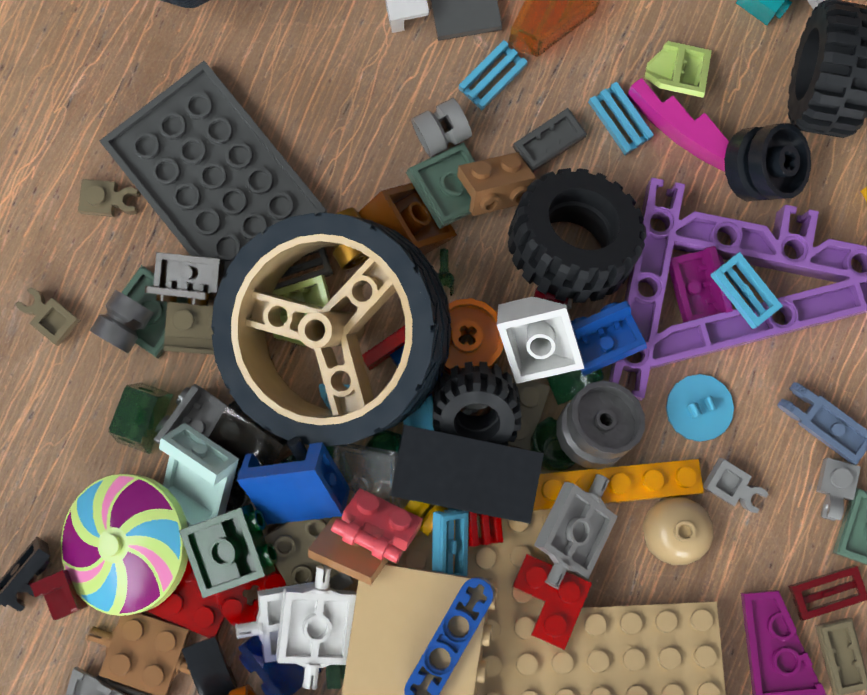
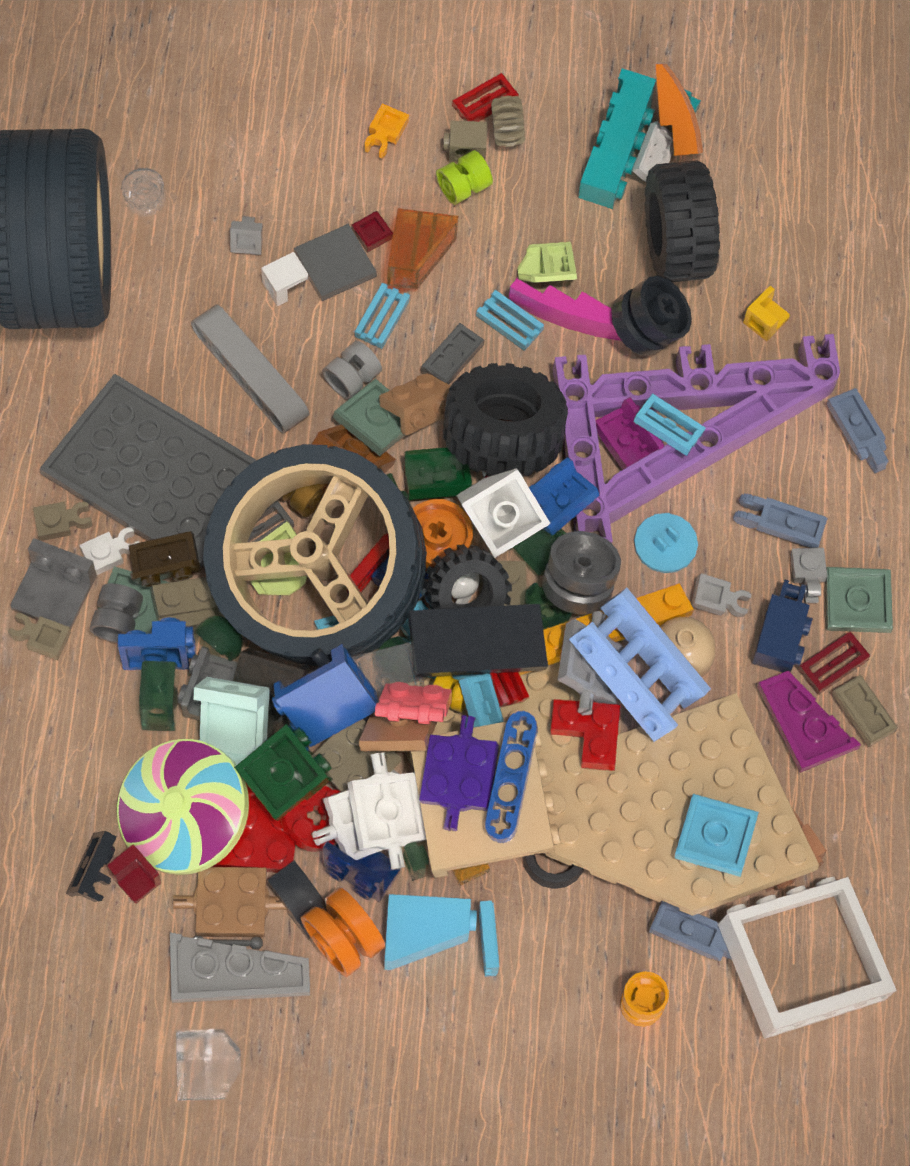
camera: 25 degrees left, 15 degrees down
none -> flat silver bracket [10,538,97,628]
none -> white plate [79,527,140,575]
none -> blue plate [118,617,196,670]
none -> light grey beam [191,304,309,433]
none -> clear green hair [194,615,243,661]
none -> dark green bracket [404,447,473,500]
none -> dark purple plate [419,715,499,831]
none -> light blue fence [569,587,711,742]
none -> dark blue brick [752,579,813,673]

